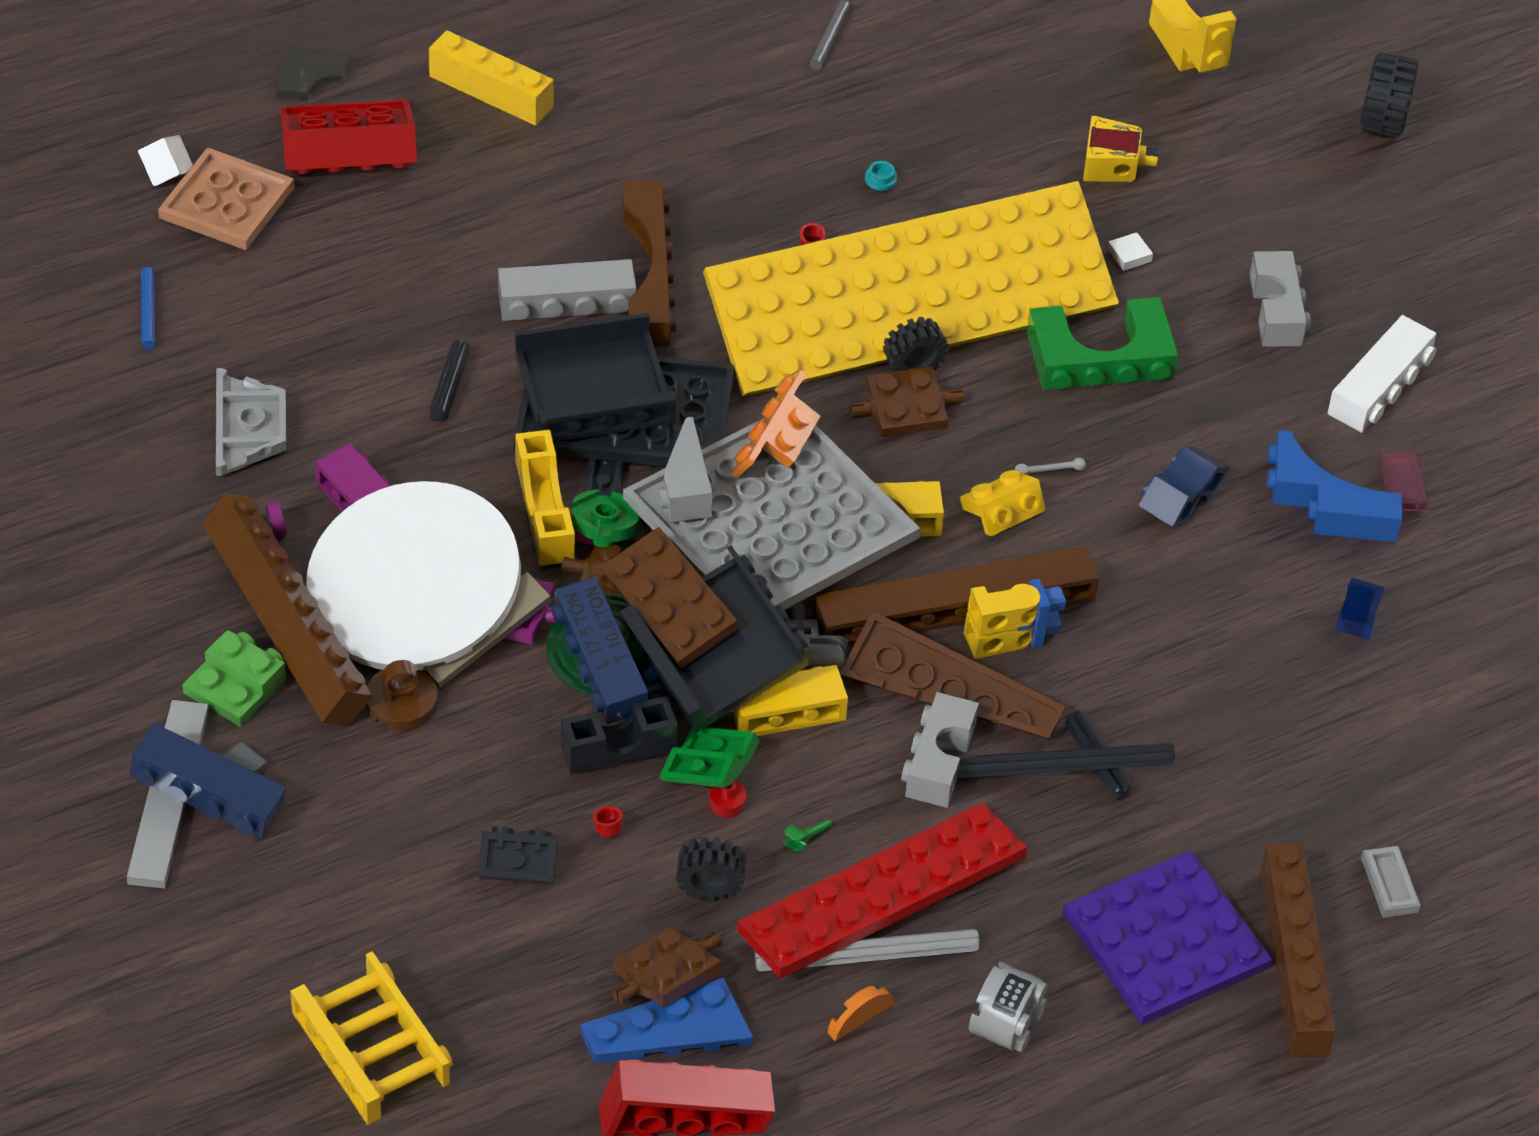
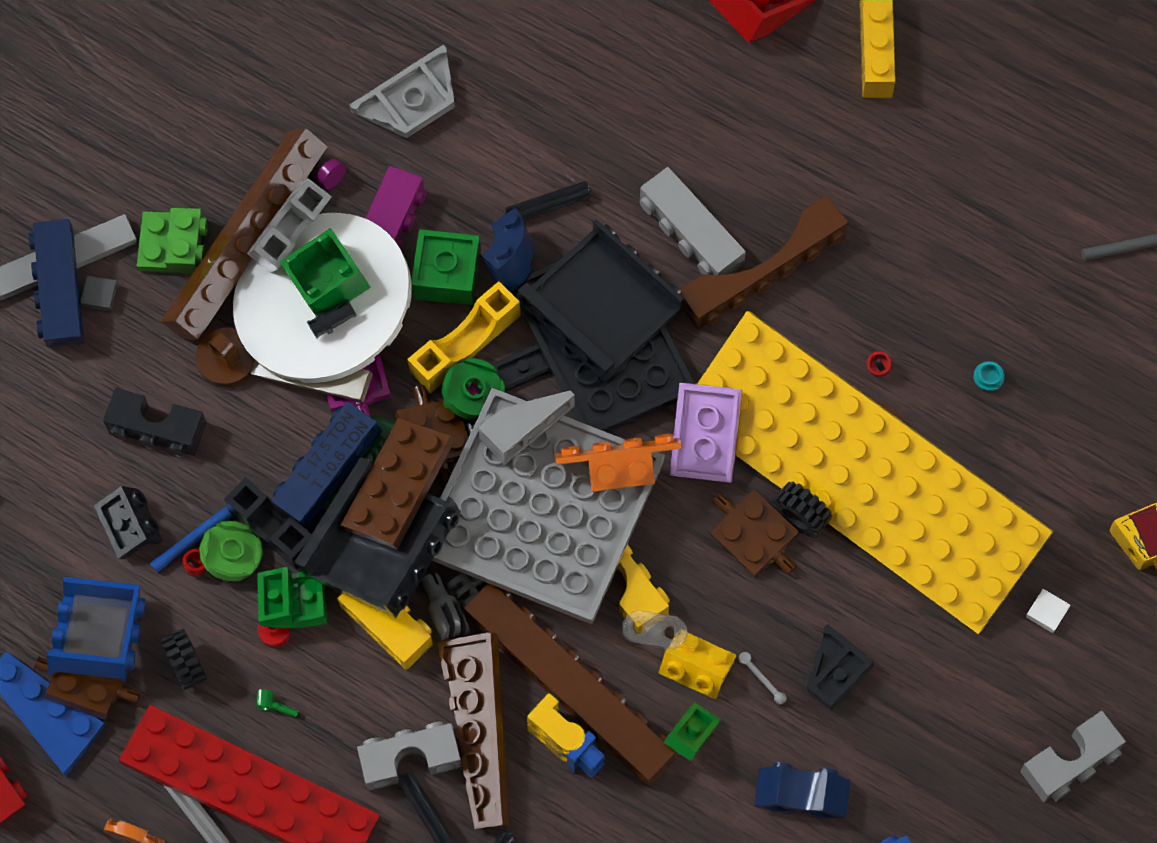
camera: 65 degrees right, 20 degrees up
green arch [1026,297,1178,390] -> none
none -> window [47,577,146,682]
none -> black arch [103,388,207,456]
none -> blue bar [150,507,233,573]
none -> bright green tile [199,521,263,581]
none -> light grey arch [247,178,332,272]
none -> green container [280,228,371,317]
none -> black pin [307,299,357,339]
none -> green container [411,229,482,305]
none -> dark blue brick [482,208,536,293]
none -> clear plate [622,611,687,649]
none -> green plate [664,702,720,761]
none -> lavender tile [670,383,742,483]
none -> black wing [807,624,874,711]

